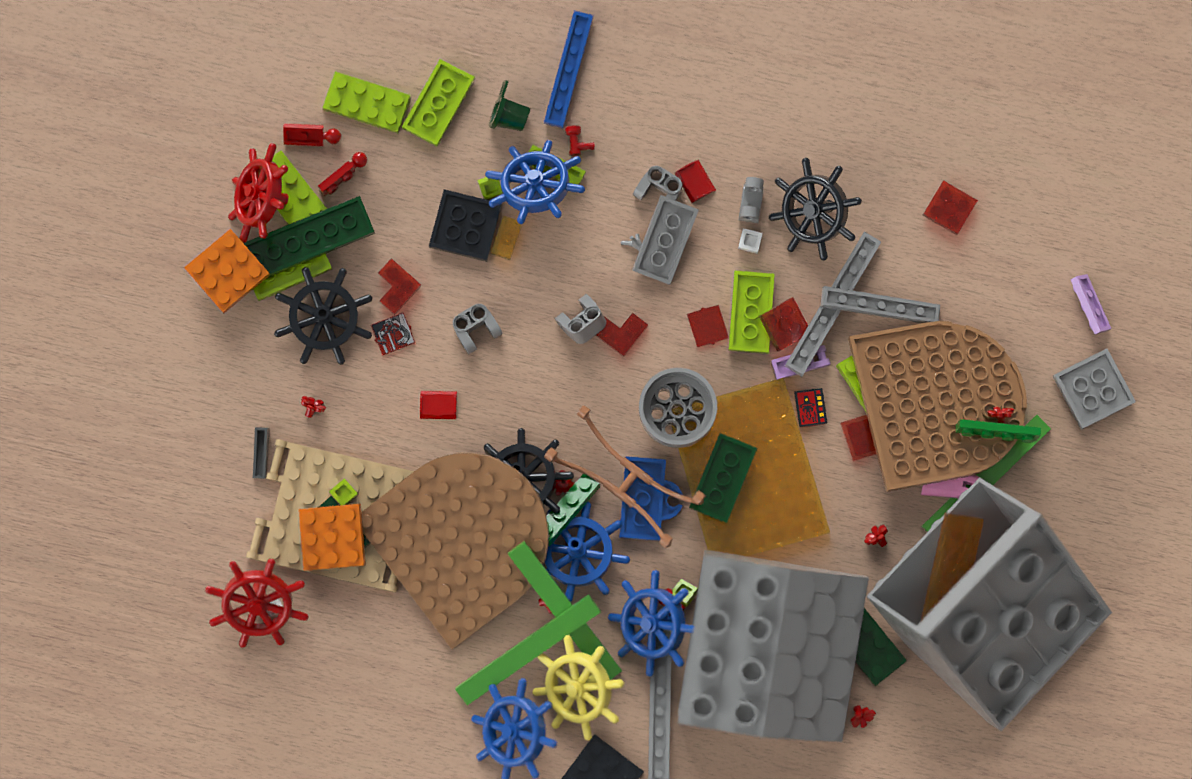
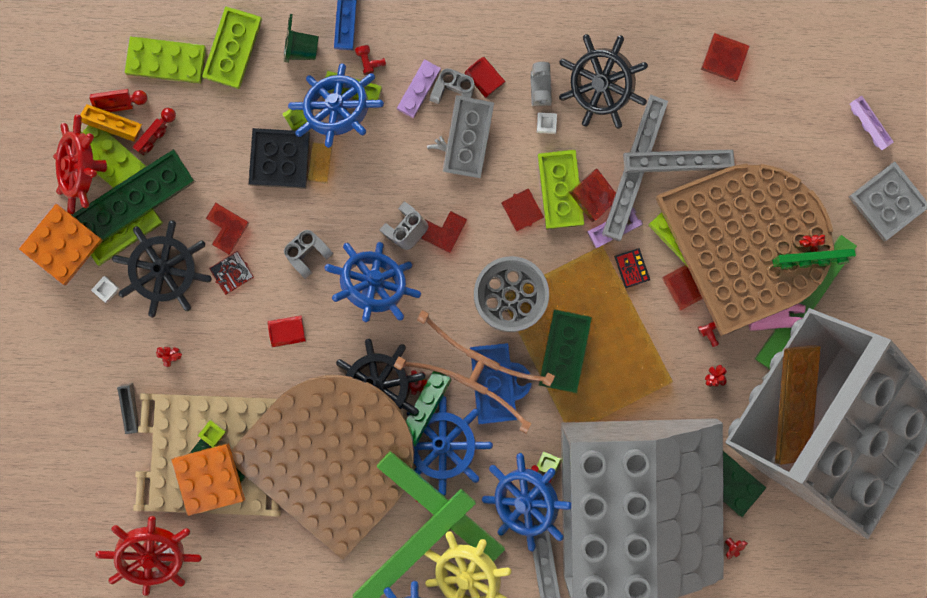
camera: 15 degrees left, 5 degrees up
none -> light orange plate [80,104,142,142]
none -> white plate [91,276,120,303]
none -> blue piece [324,242,421,322]
none -> lavender plate [397,59,441,119]
none -> red piece [698,321,719,347]

